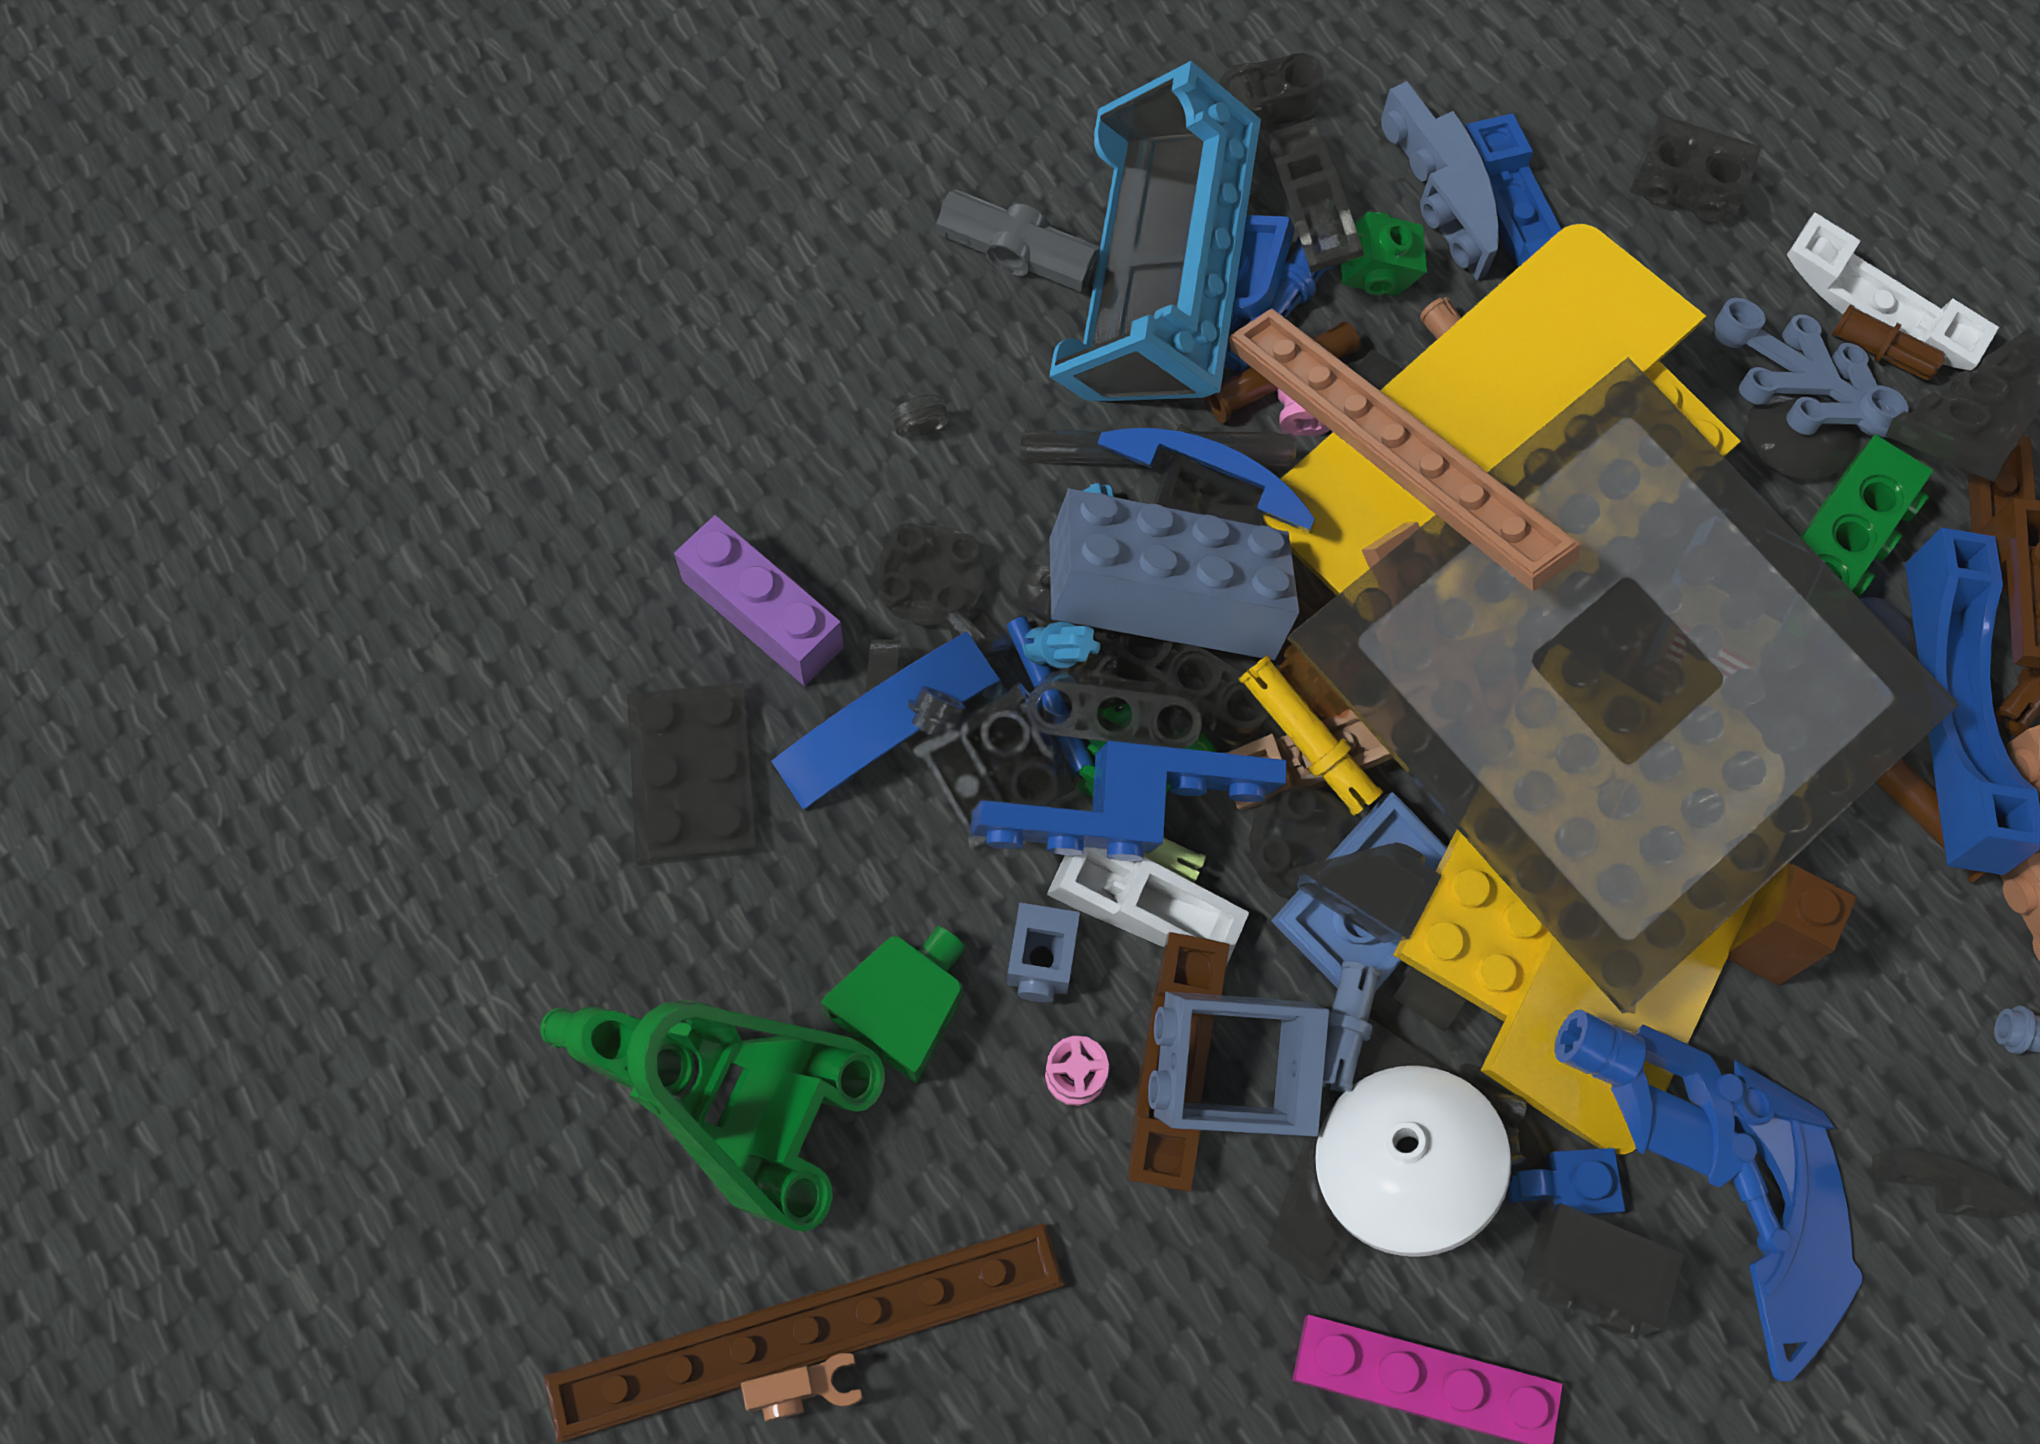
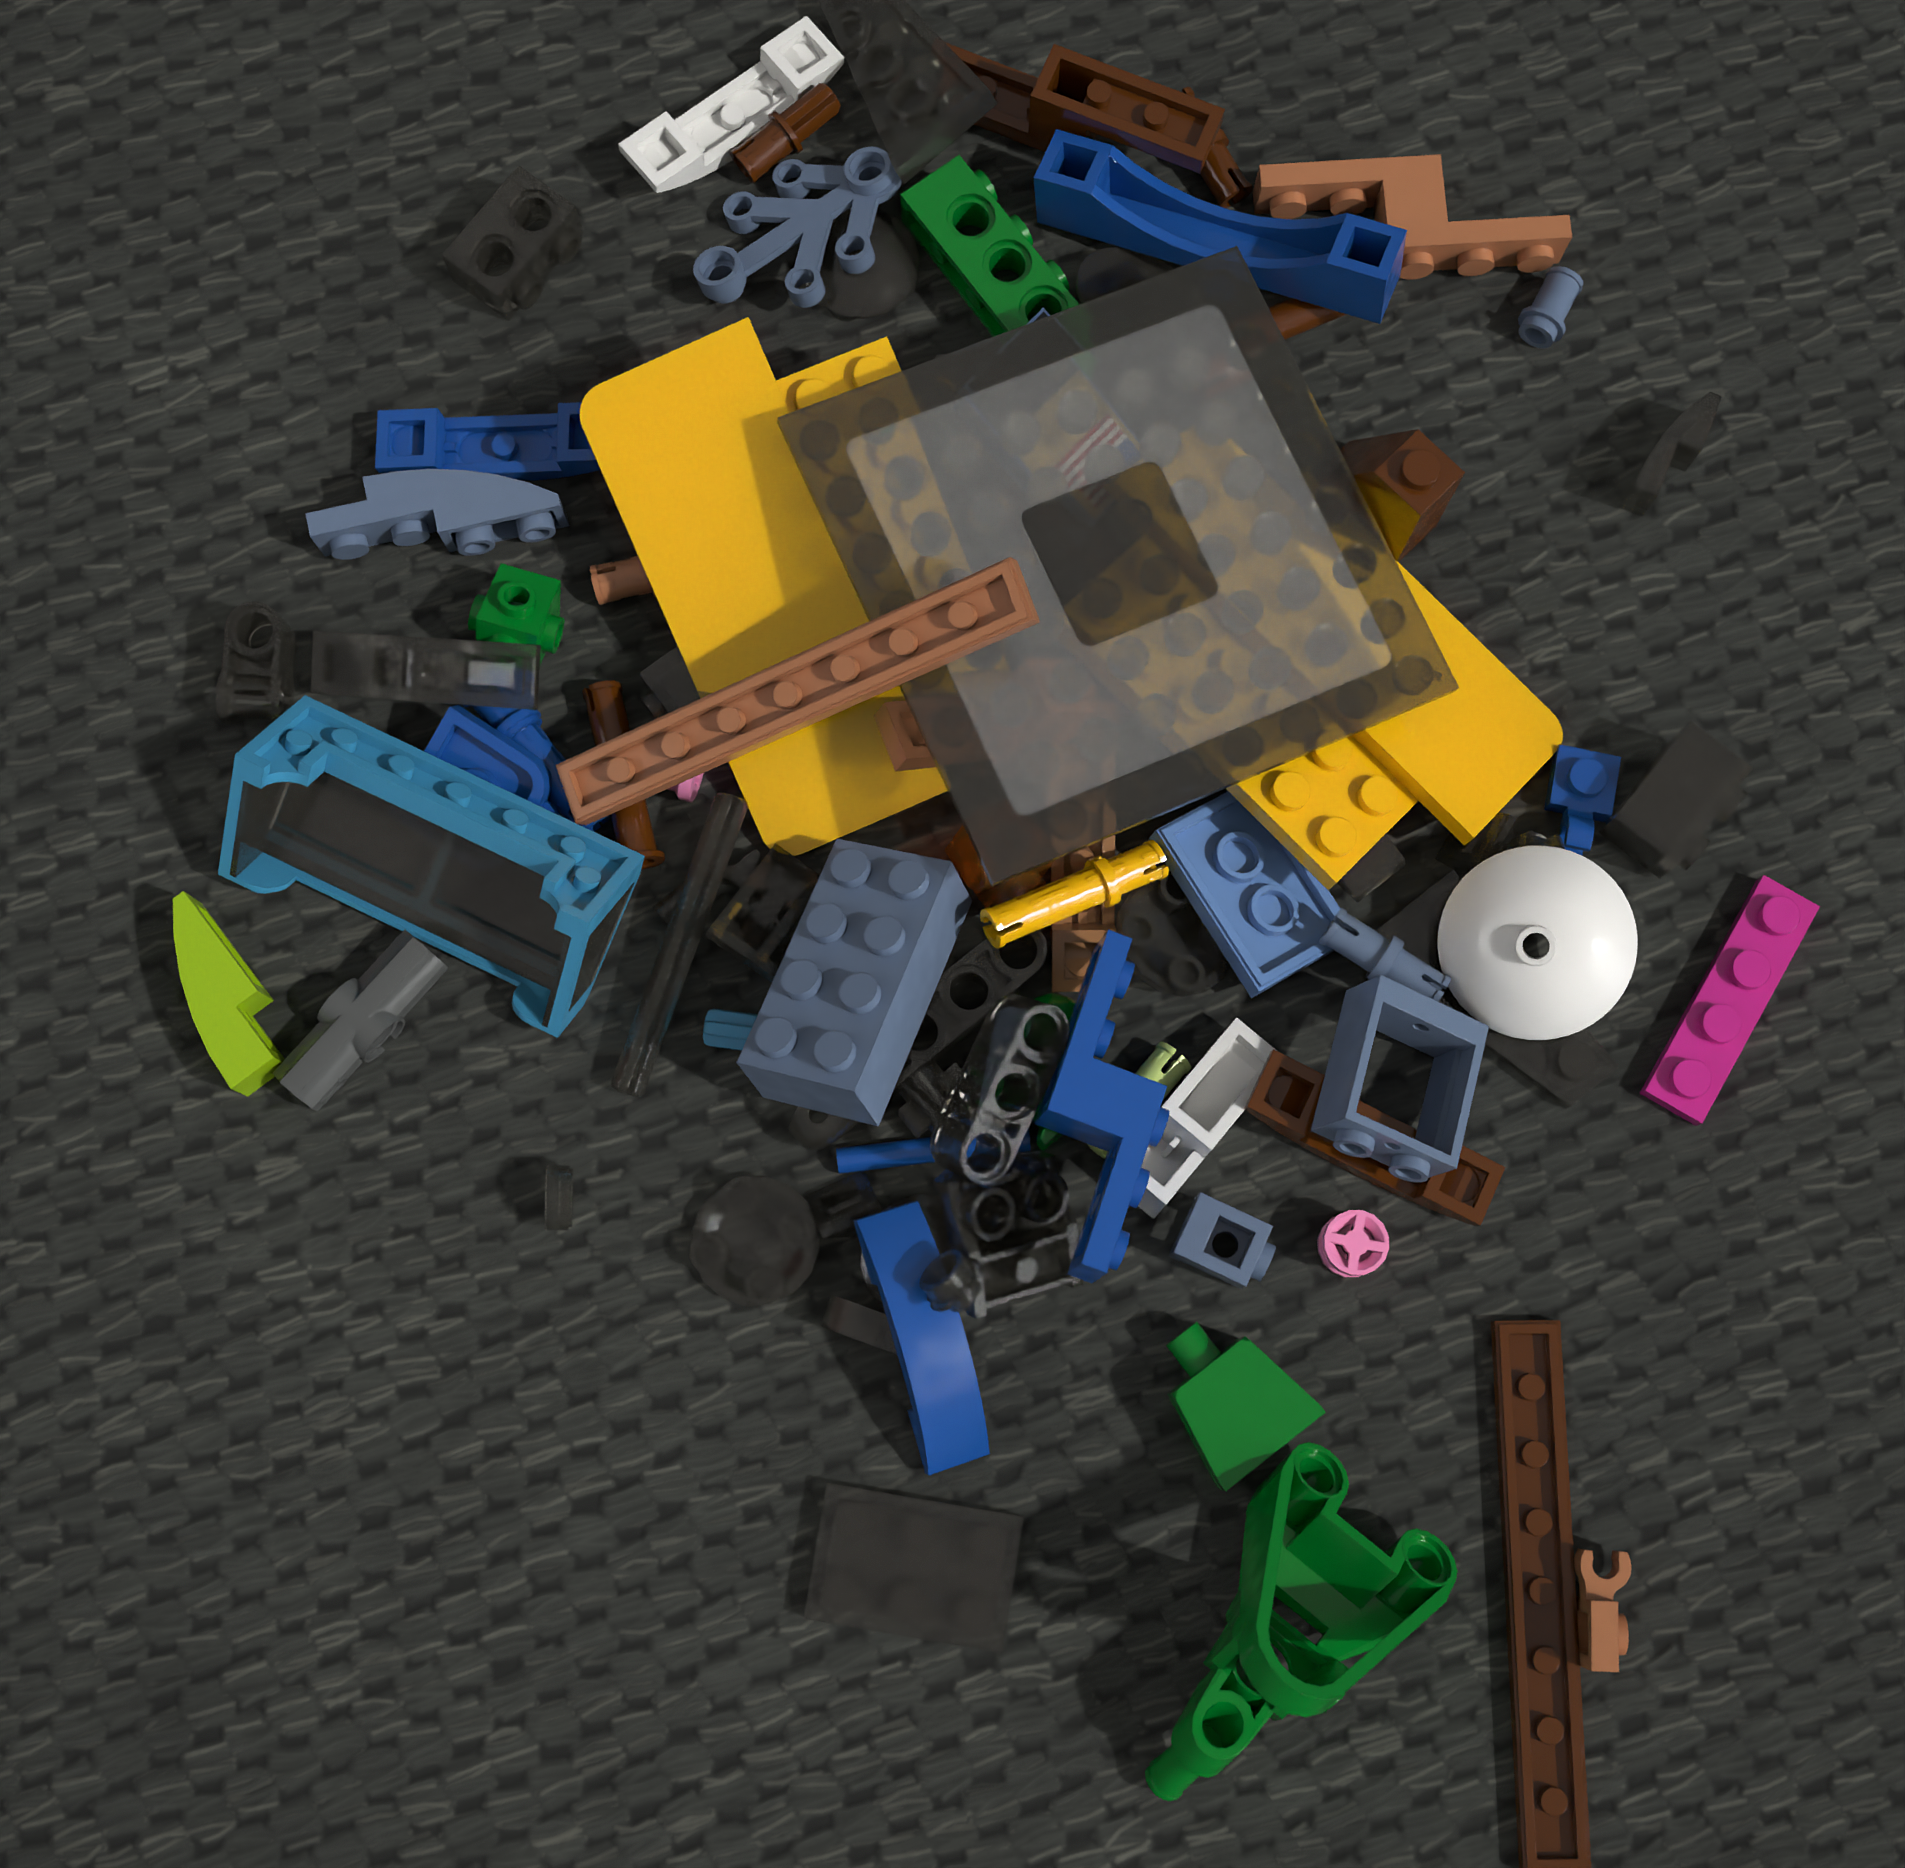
camera: 70 degrees left, 10 degrees up
medium lavender brick [674,515,844,686] -> none
dark azure axle [1023,621,1100,668] -> none
blue slope [1097,428,1315,532] -> none
clear smoke slope [1284,842,1442,943] -> none
blue piece [1554,1009,1862,1382] -> none
none -> lime slope [173,891,285,1097]

